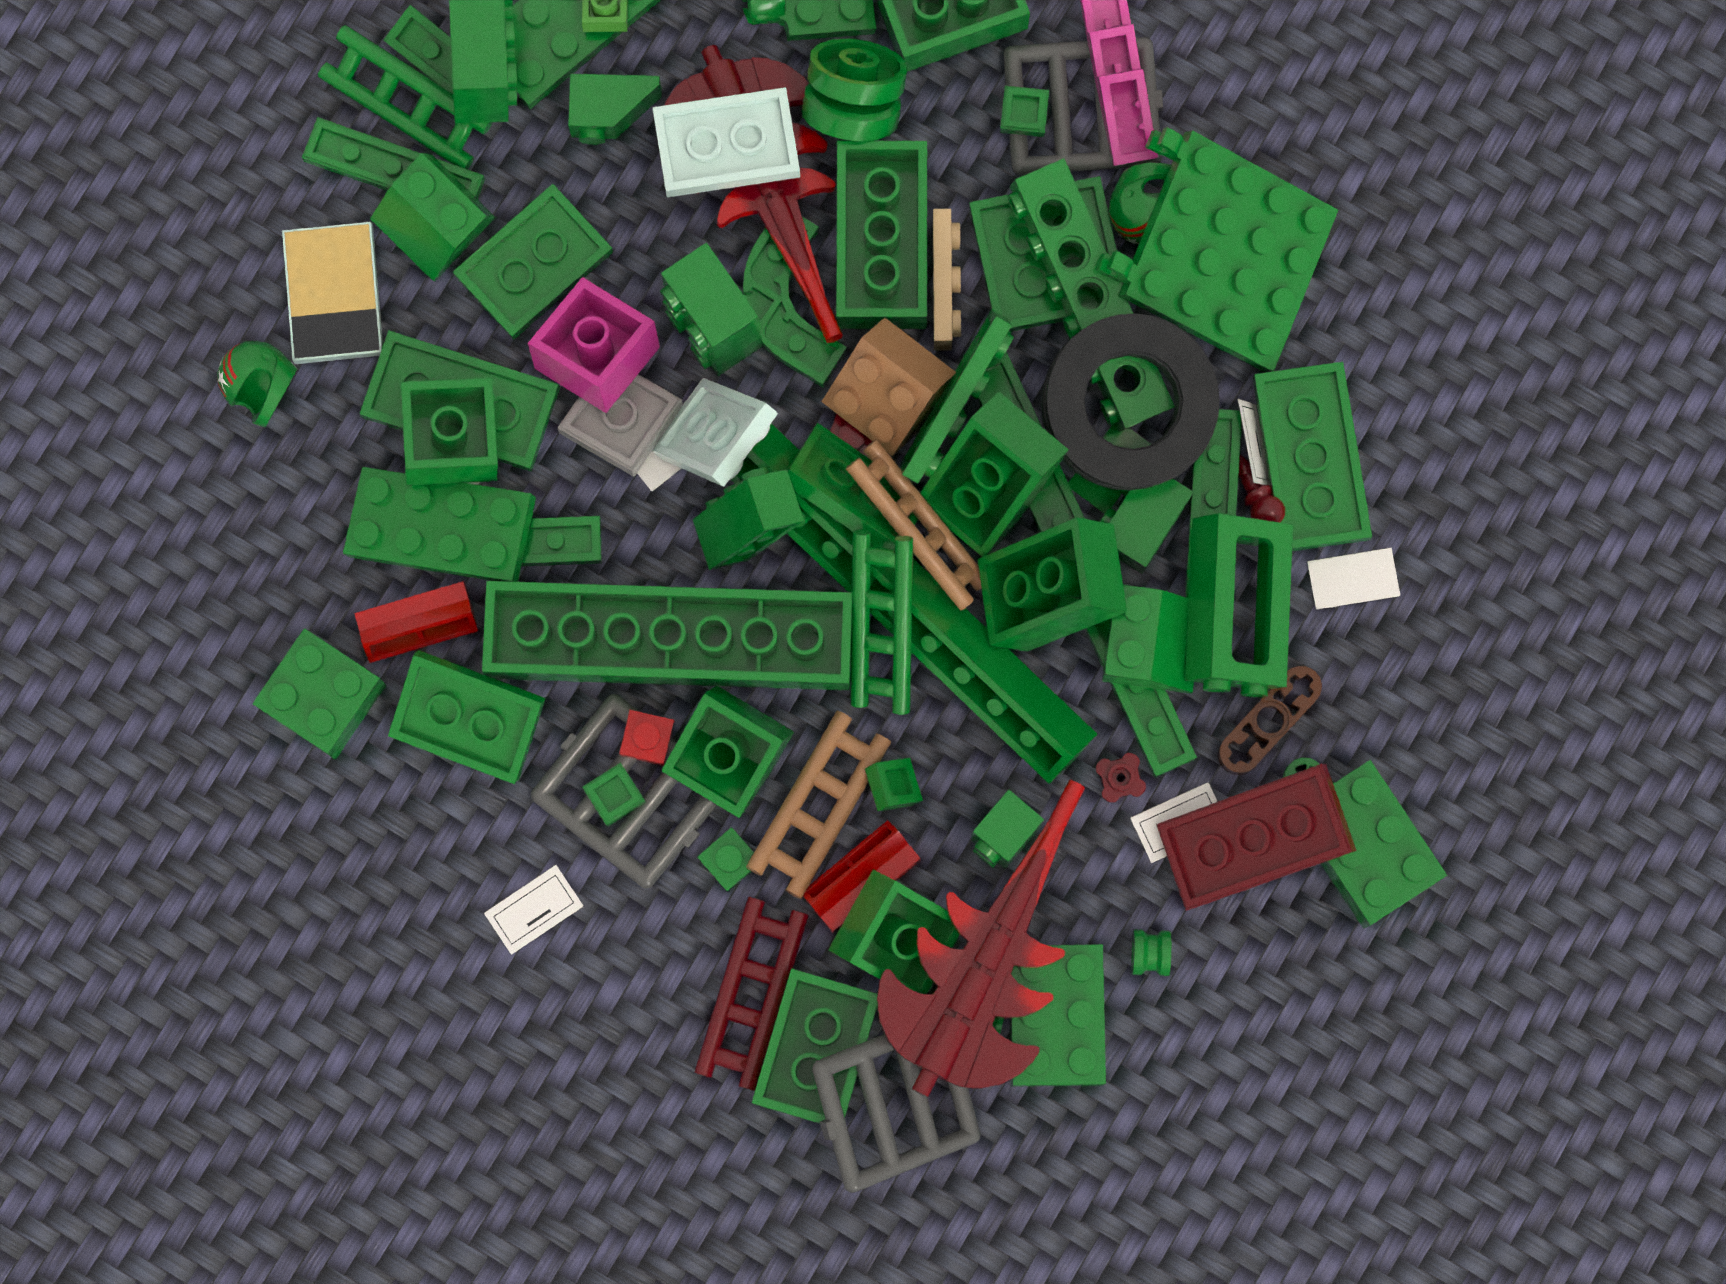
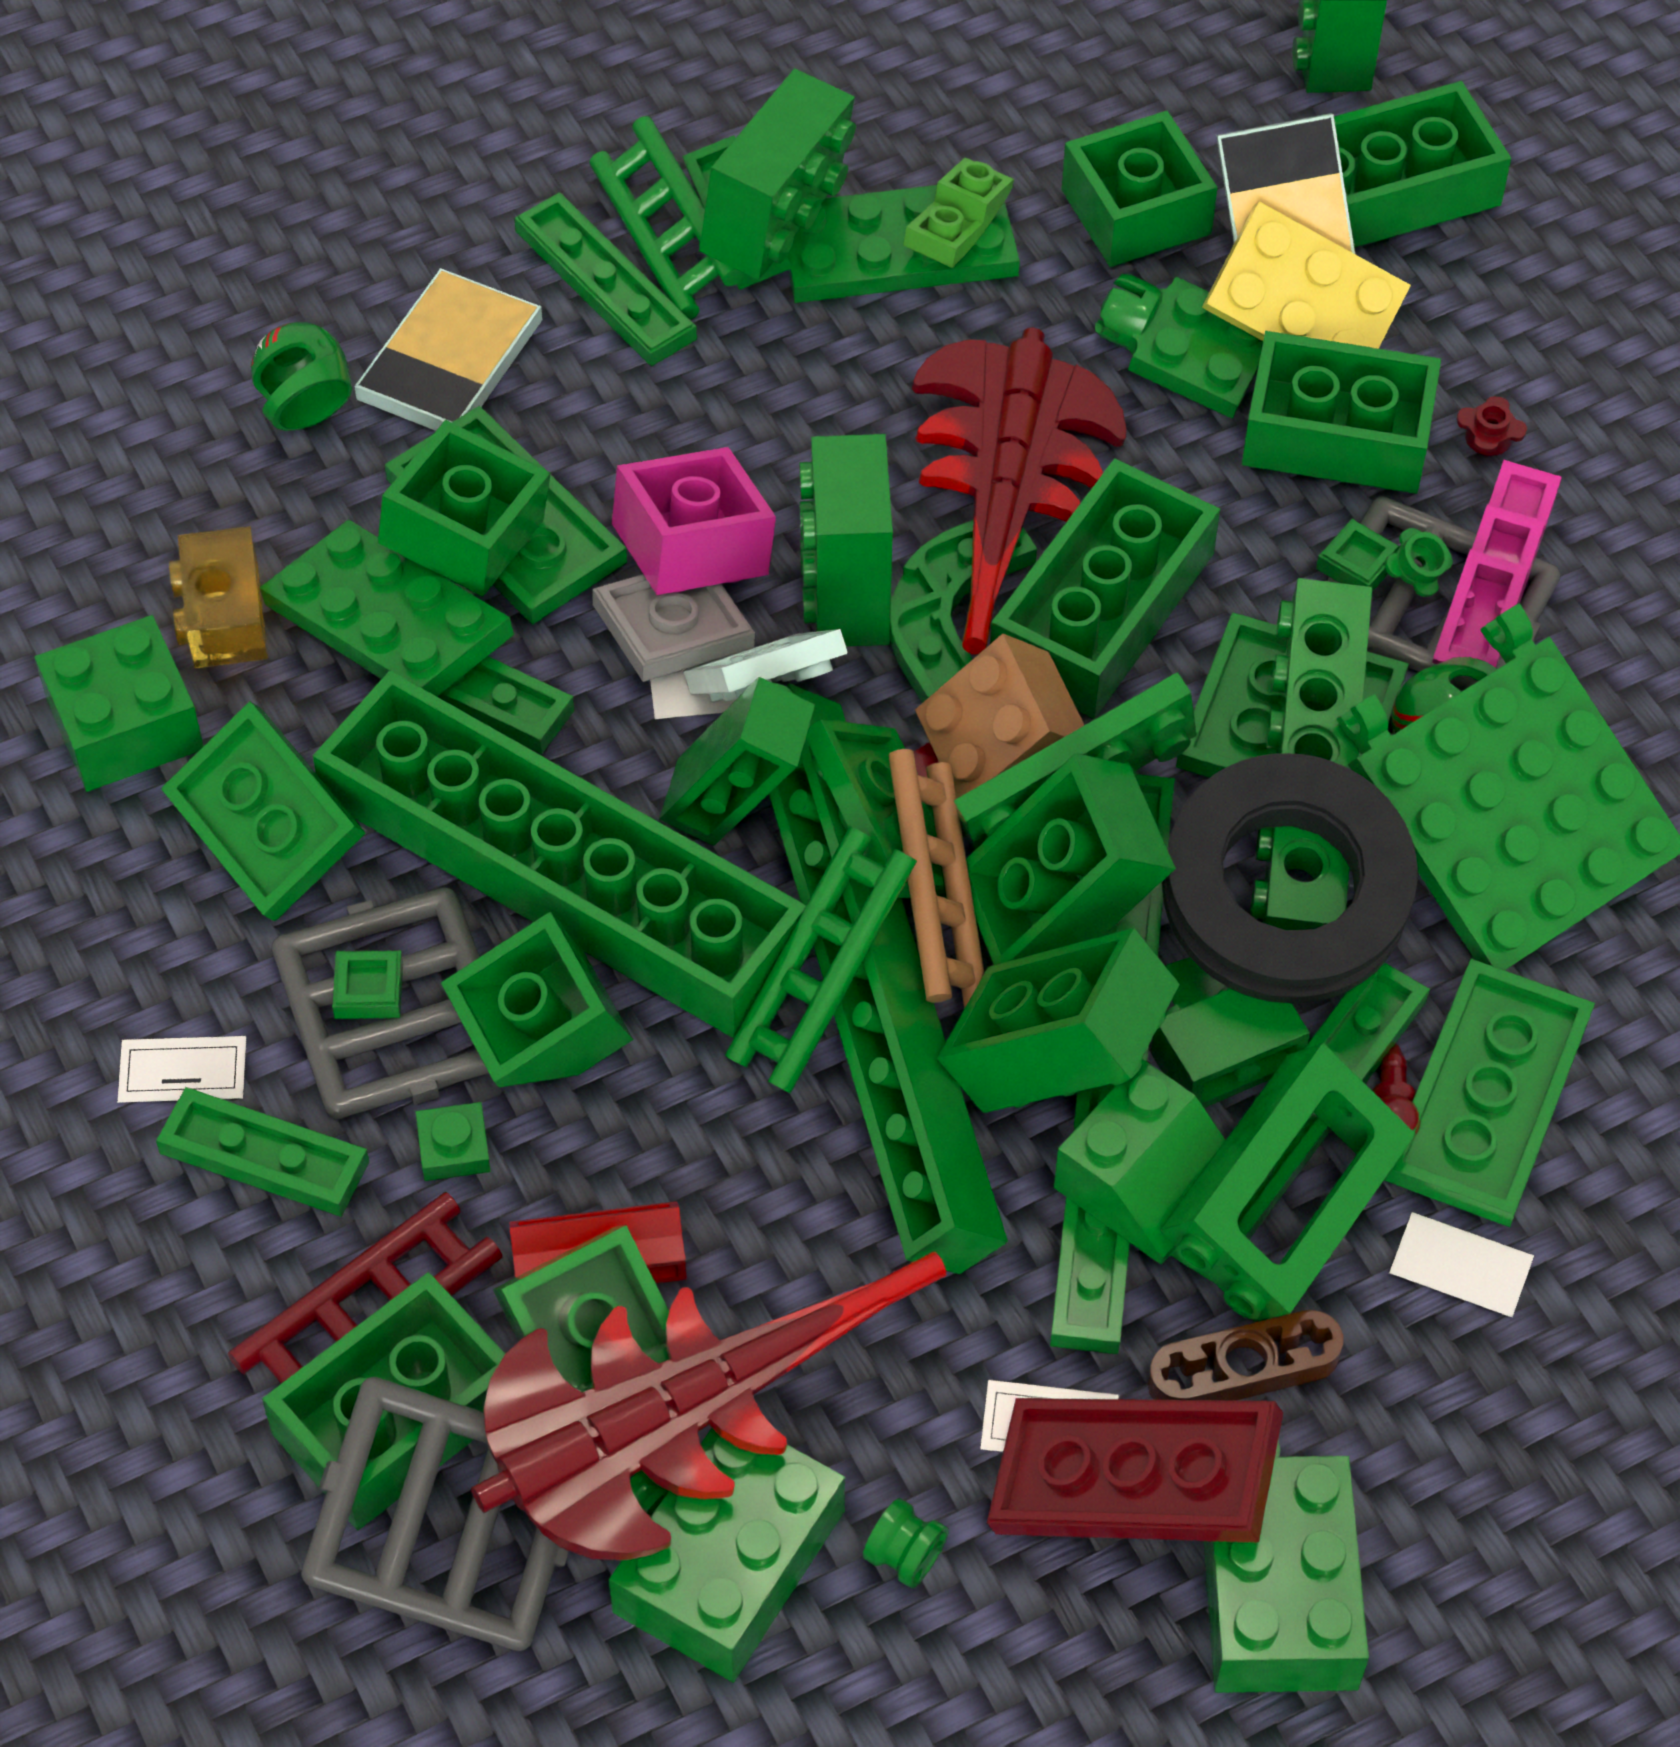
camera: 30 degrees right, 25 degrees down
red piece [354,581,478,663] -> none
green slope [370,153,496,281] -> none
green plate [453,184,613,340] -> none
green slope [568,74,662,145] -> none
red plate [619,710,675,766] -> none
light aqua plate [653,87,800,197] -> none
medium nougat bar [746,710,891,899] -> none
green wheel [802,38,907,142] -> none
green plate [865,758,923,812] -> none
tan plate [933,209,961,351] -> none
green brick [971,790,1044,869] -> none
dark red plate [1096,753,1146,803] -> none
white sticker [1238,399,1270,485] -> none
none -> green plate [156,1087,370,1217]
none -> clear yellow brick [169,526,268,668]
none -> green plate [1385,528,1453,597]

